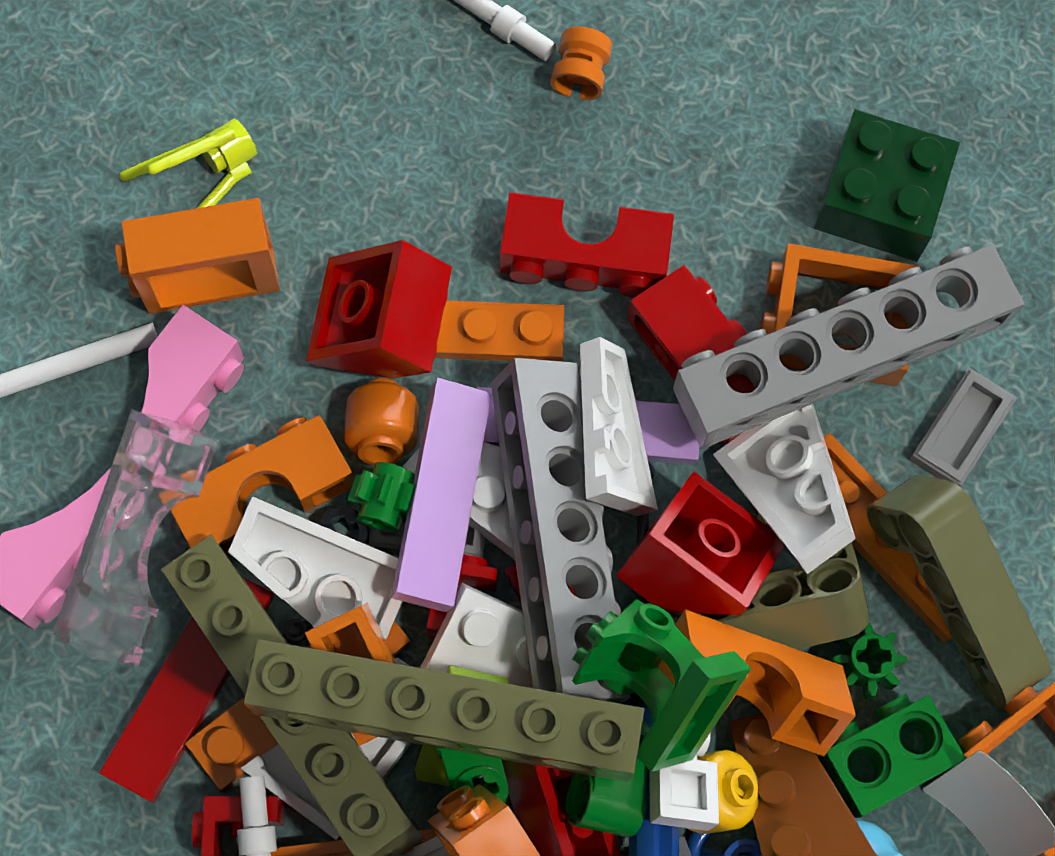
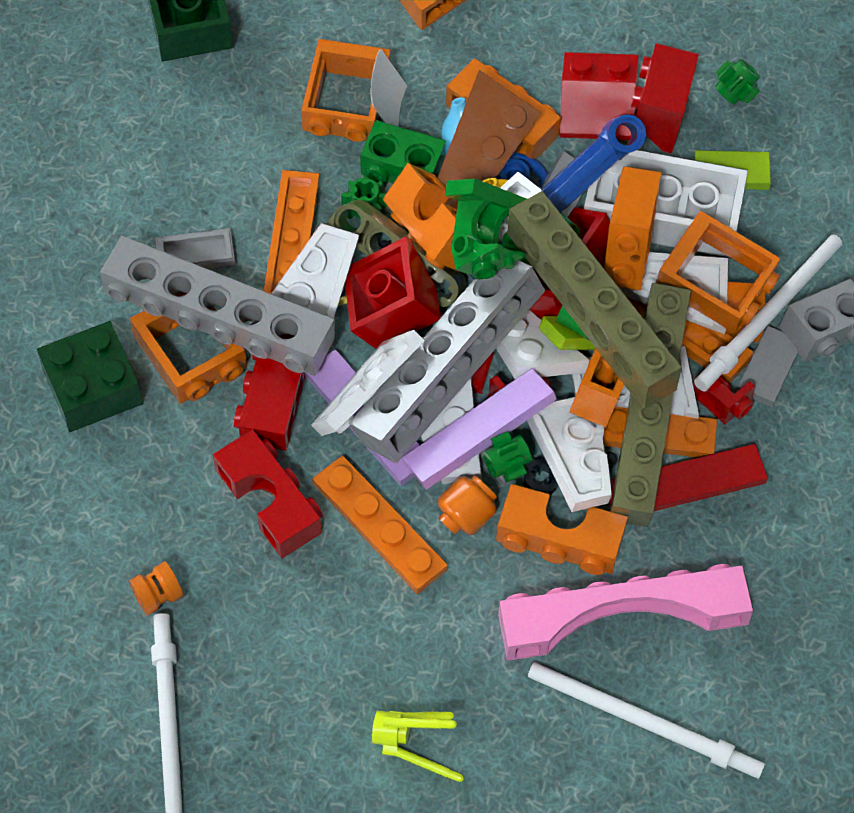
camera: 130 degrees left, 10 degrees down
clear arch [53,409,218,666] -> none
orange window [115,198,280,314] -> none
red slope [306,240,452,379] -> none
olive beam [866,475,1051,708] -> none

